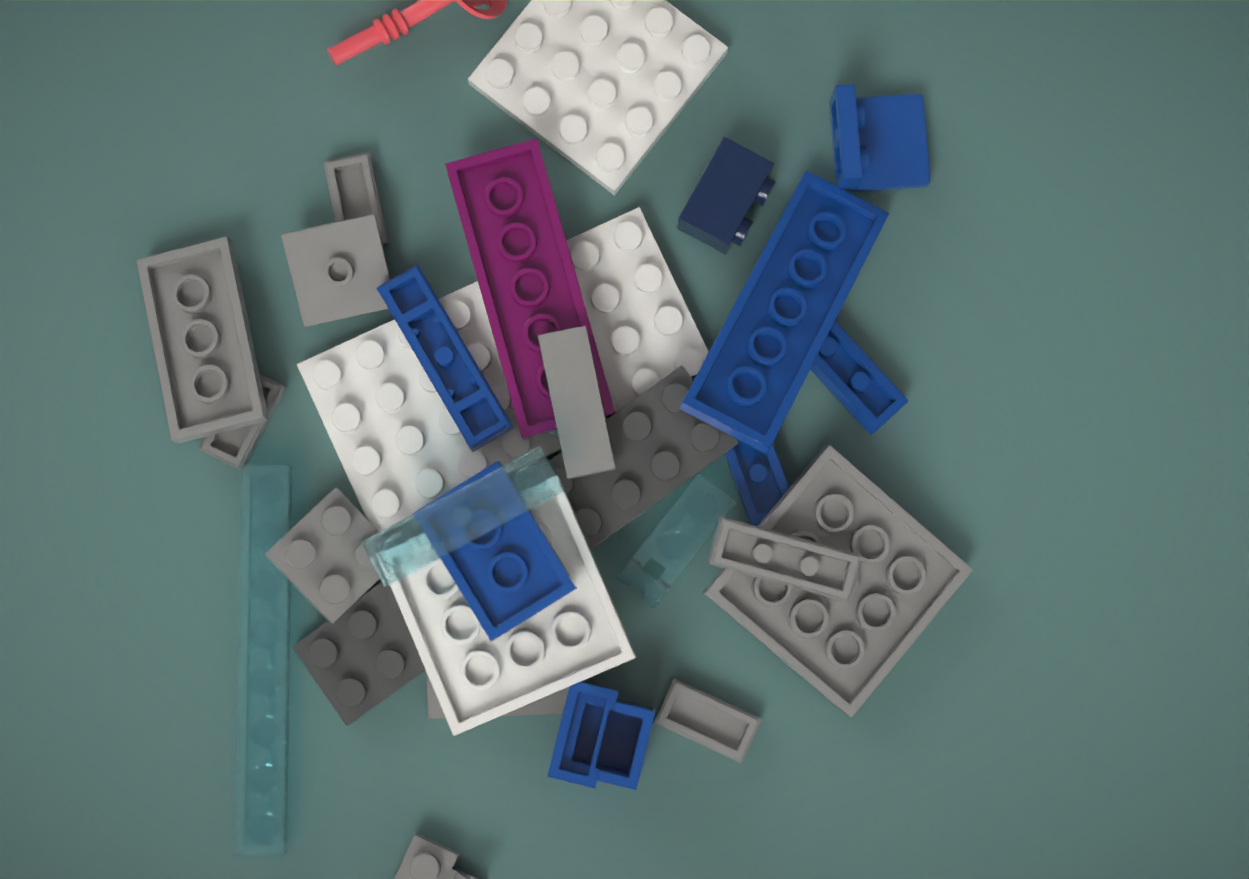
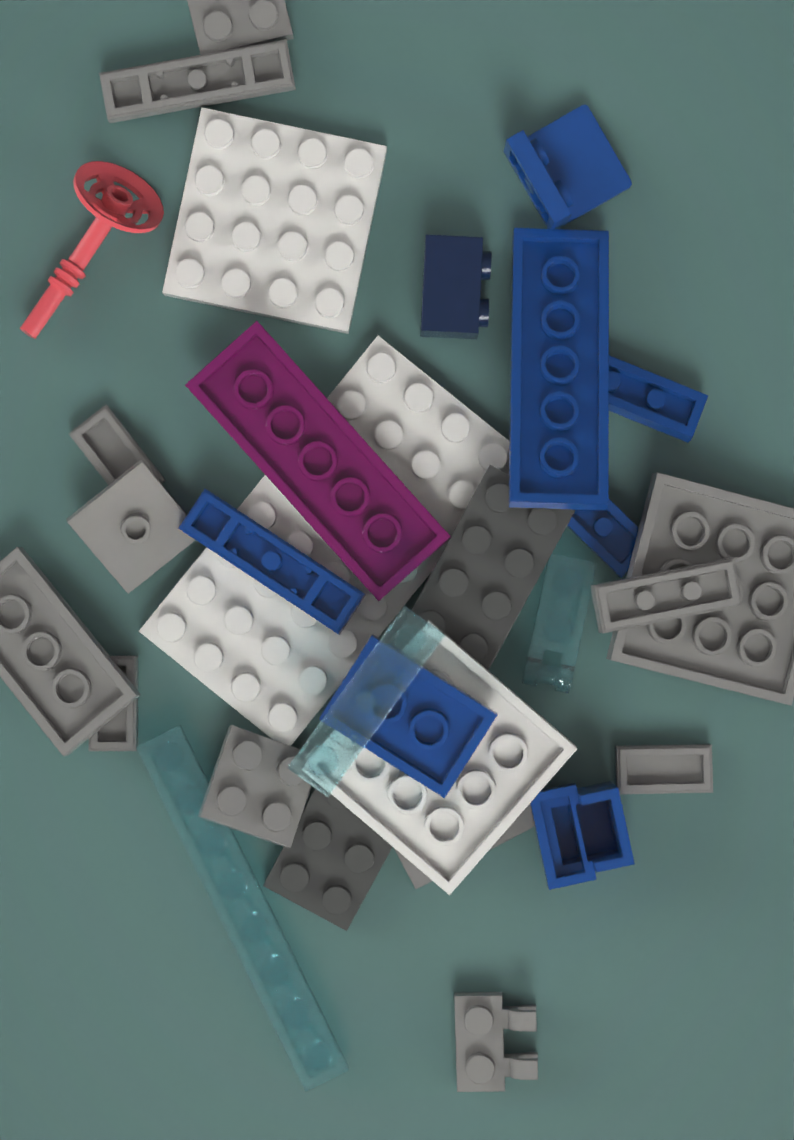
camera: 25 degrees left, 5 degrees up
light grey tile [538,326,615,480] -> none

